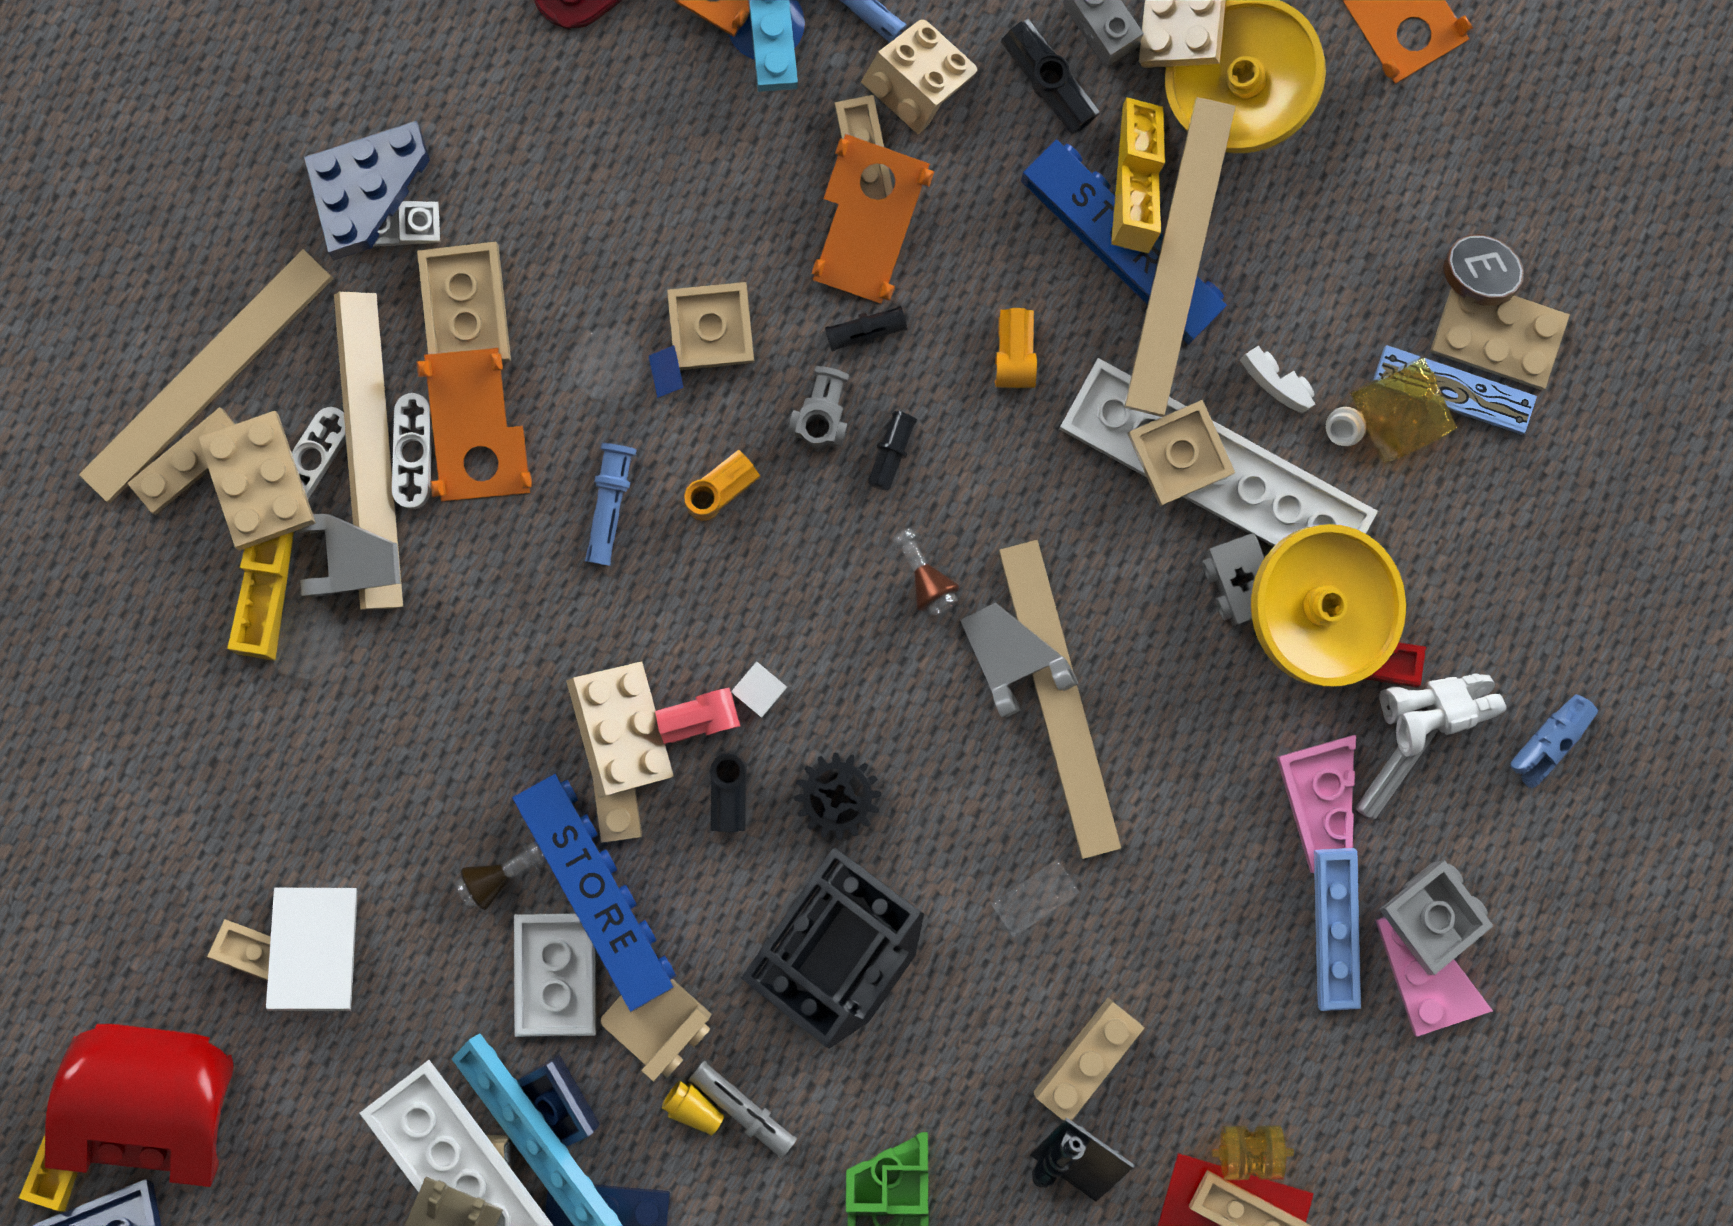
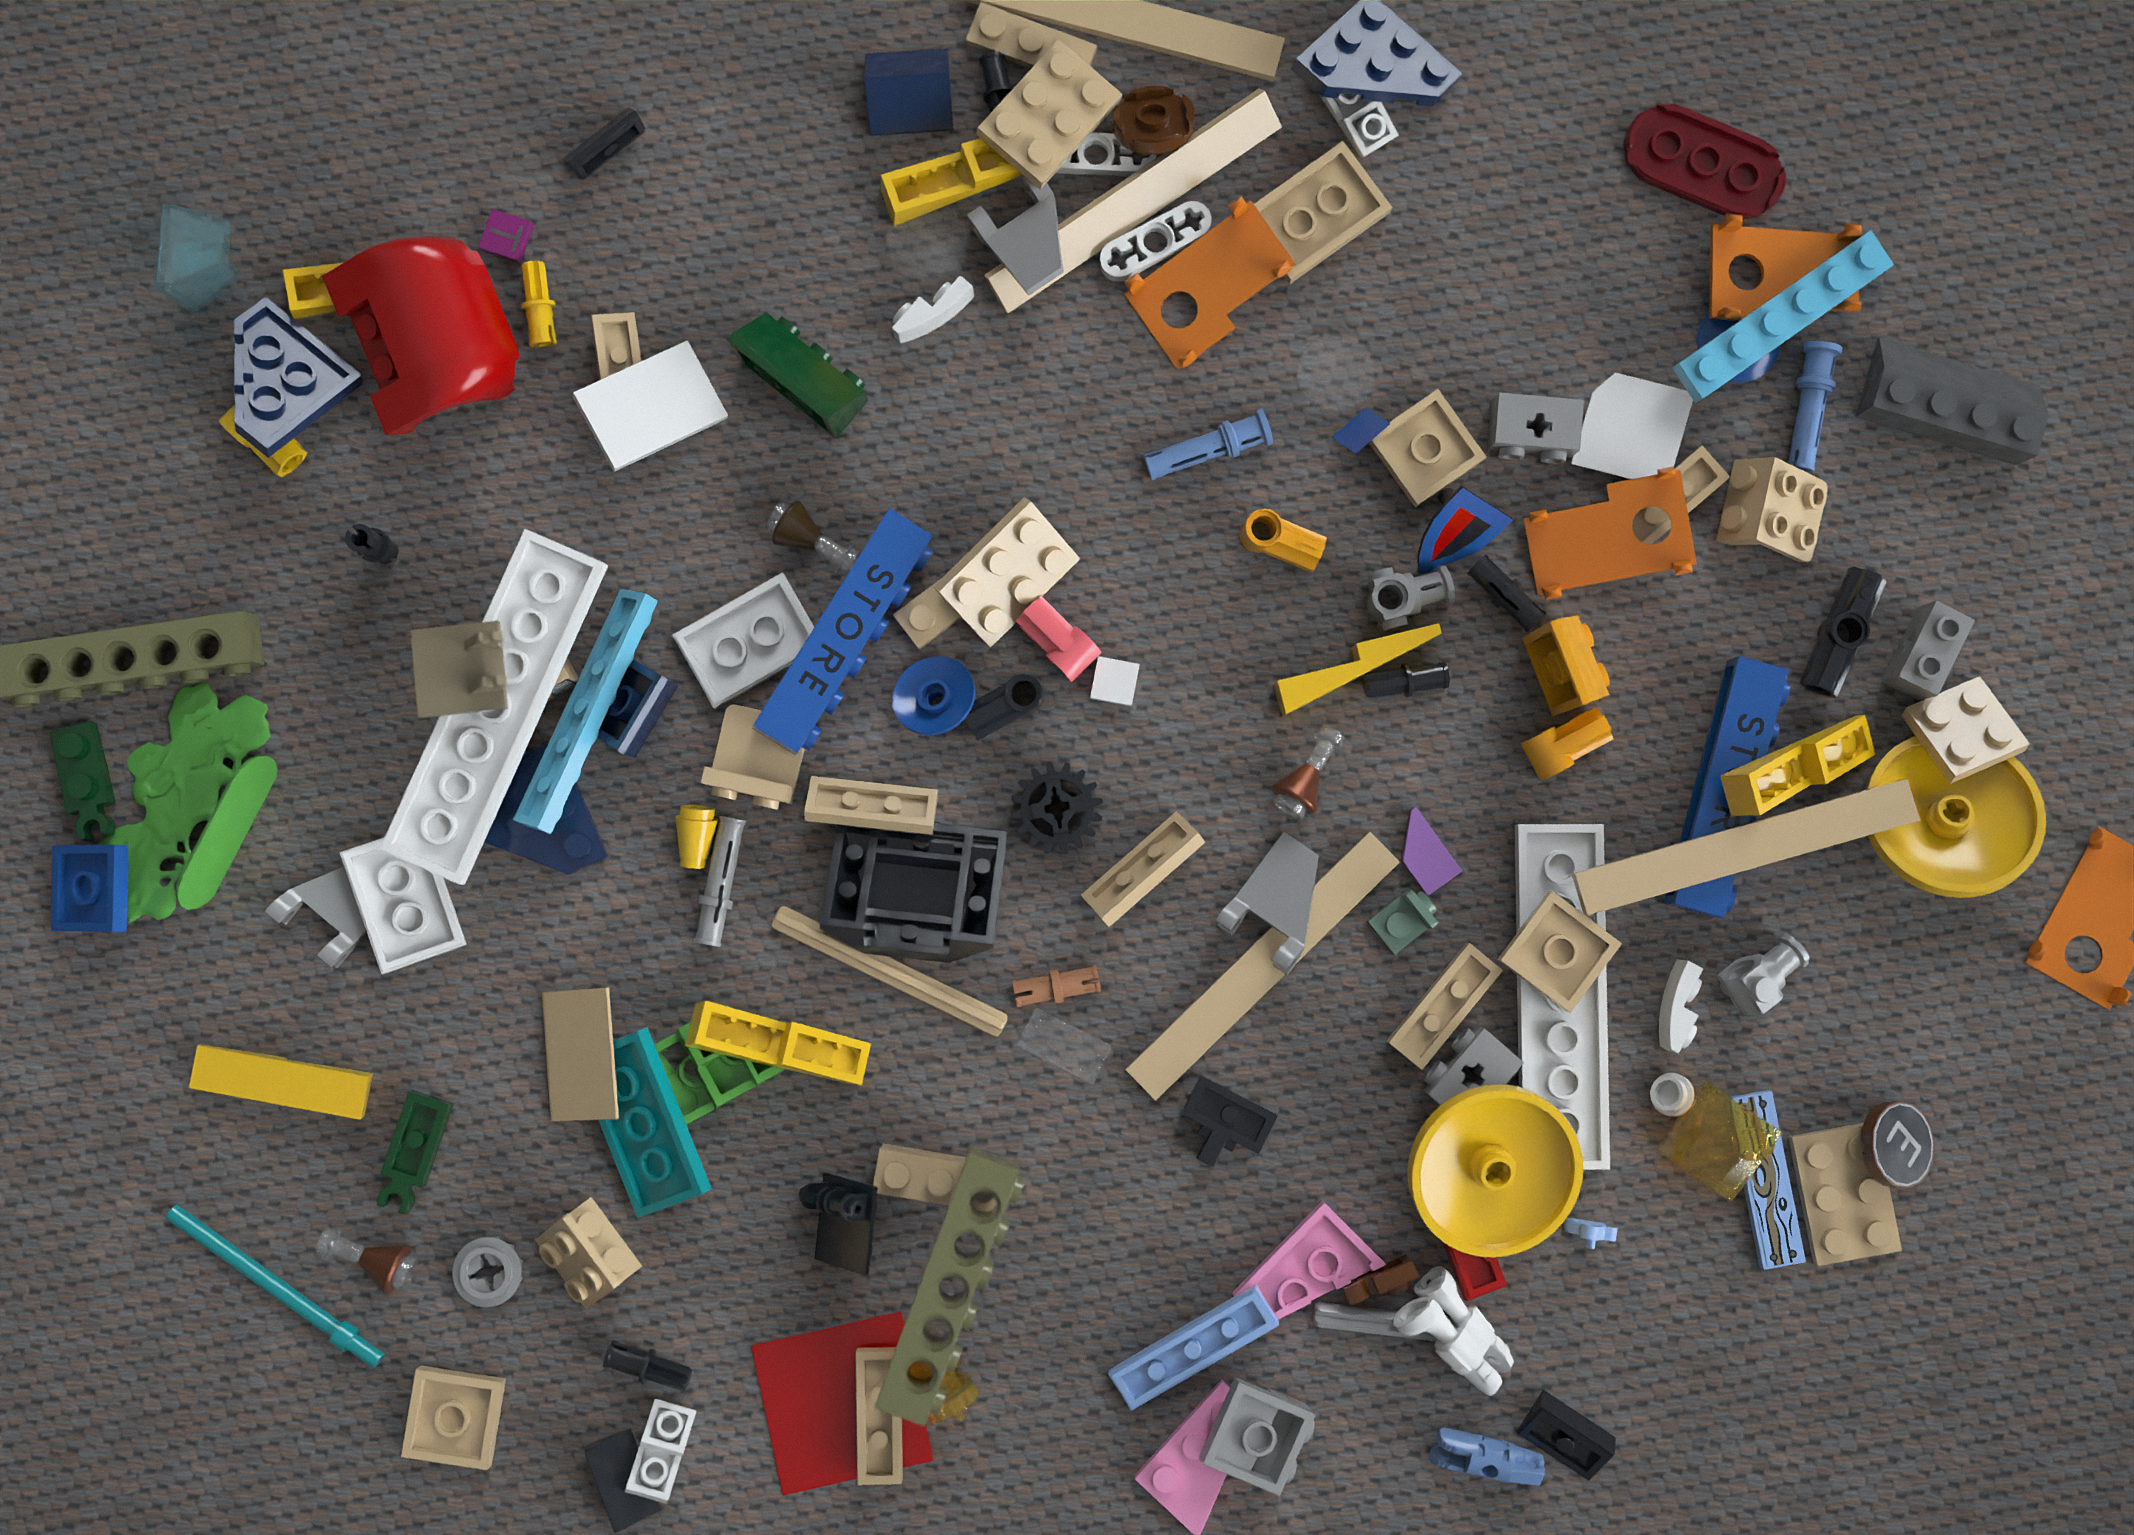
camera: 60 degrees right, 0 degrees up
none -> magenta tile [478,209,534,264]
none -> yellow axle [521,261,557,348]
none -> black slope [564,107,646,180]
none -> yellow slope [685,1001,871,1086]
none -> dark green slope [727,312,868,439]
none -> tan axle [772,906,1008,1037]
none -> tan plate [804,776,938,835]
none -> dark blue slope [864,48,954,136]
none -> olive brick [874,1146,1025,1426]
none -> white slope [892,276,974,343]
none -> blue dish [892,656,975,736]
none -> black axle [979,51,1014,113]
none -> nougat pin [1012,965,1101,1008]
none -> tan plate [1081,811,1205,927]
none -> reddish brown tile [1112,86,1195,154]
none -> black hinge [1181,1075,1278,1167]
none -> yellow slope [1274,623,1442,717]
none -> reddish brown plate [1342,1254,1419,1305]
none -> sand green bracket [1367,889,1439,955]
none -> tan plate [1386,942,1503,1070]
none -> medium lavender tile [1401,807,1462,896]
none -> shield [1417,486,1513,574]
none -> light grey brick [1487,392,1584,464]
none -> black slope [1516,1389,1616,1481]
none -> light orange slope [1522,615,1610,716]
none -> light blue piece [1563,1218,1618,1249]
none -> white sticker [1571,373,1693,479]
none -> light grey connector [1717,934,1810,1016]

